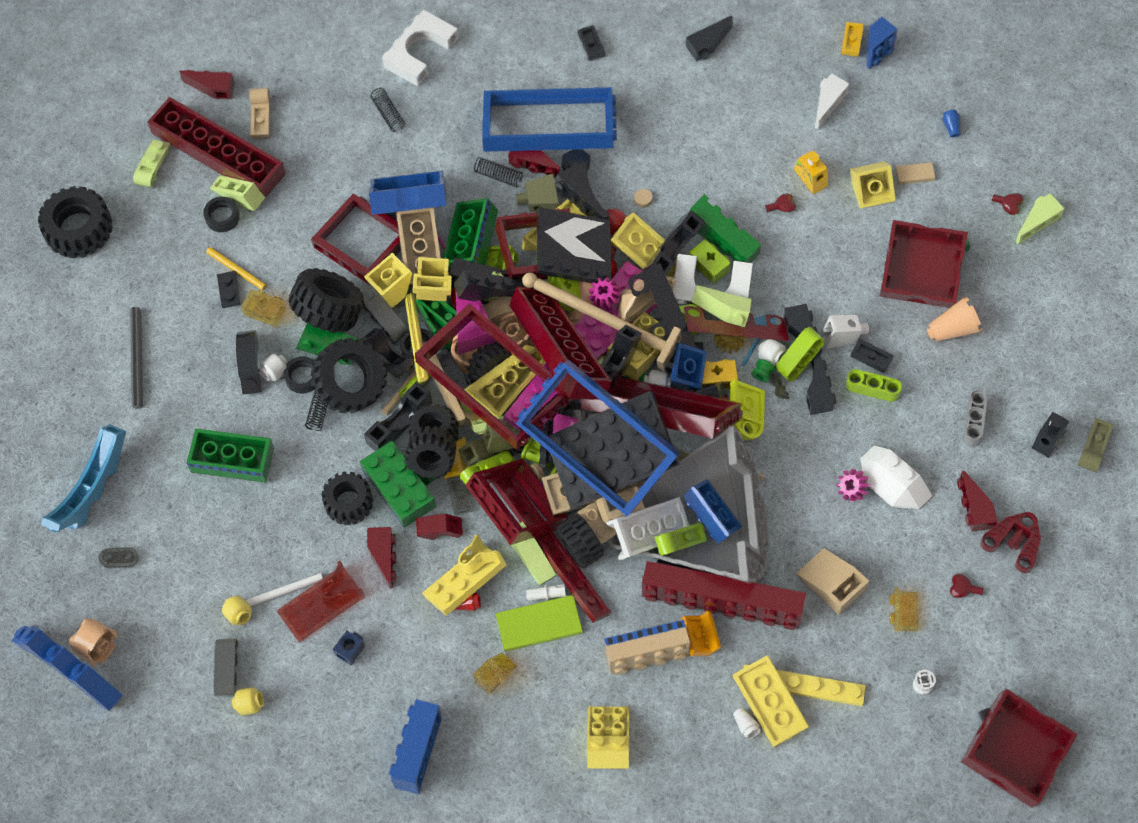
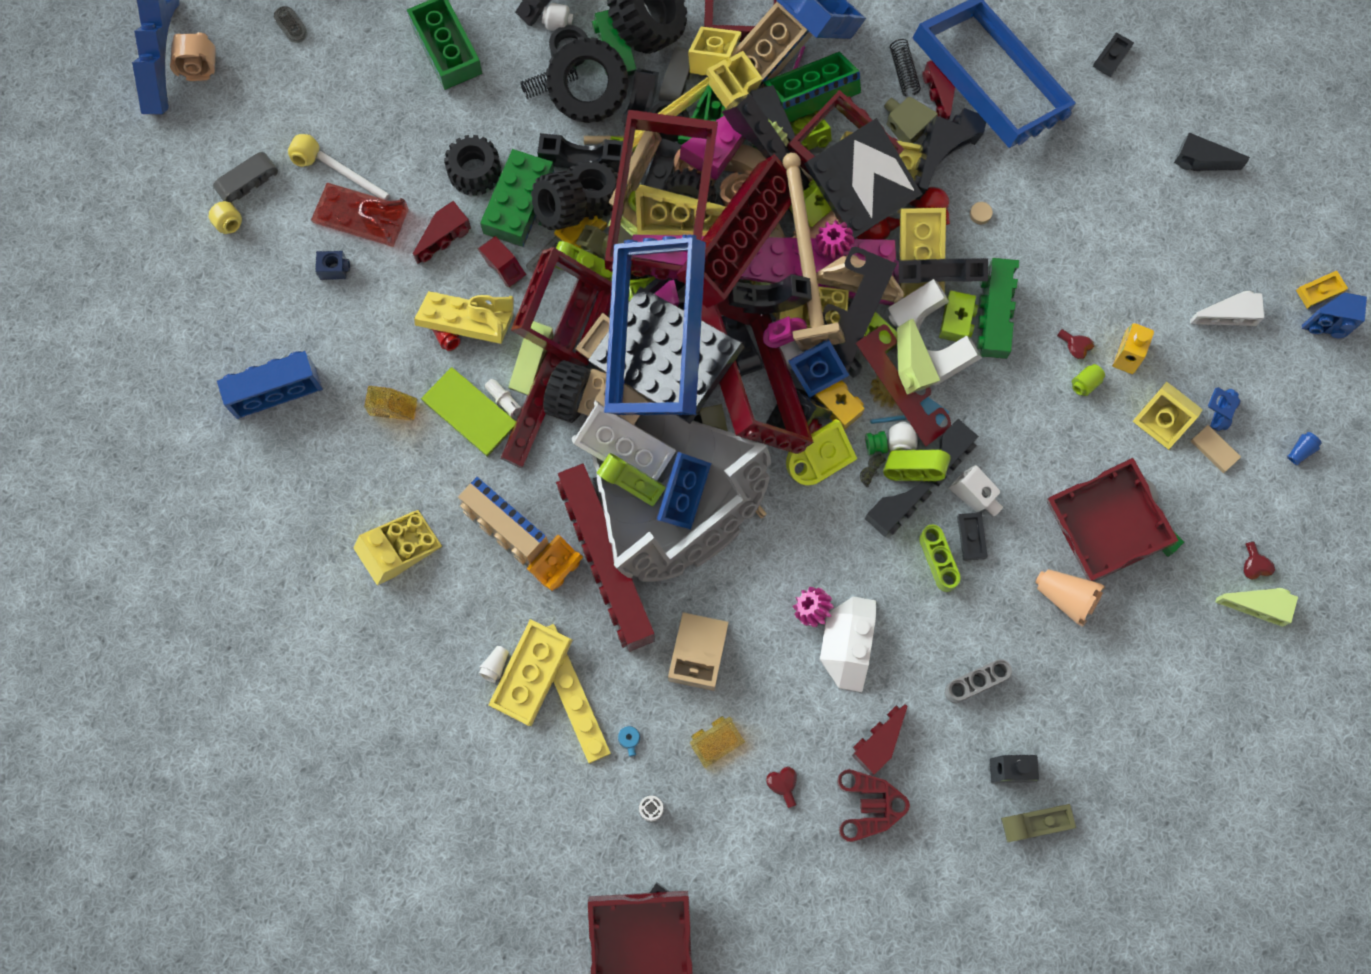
camera: 50 degrees right, 10 degrees up
none -> dark azure piece [618,726,640,757]
none -> dark pink bracket [763,316,807,348]
none -> lime brick [1072,364,1105,396]
none -> blue bracket [1208,387,1241,431]

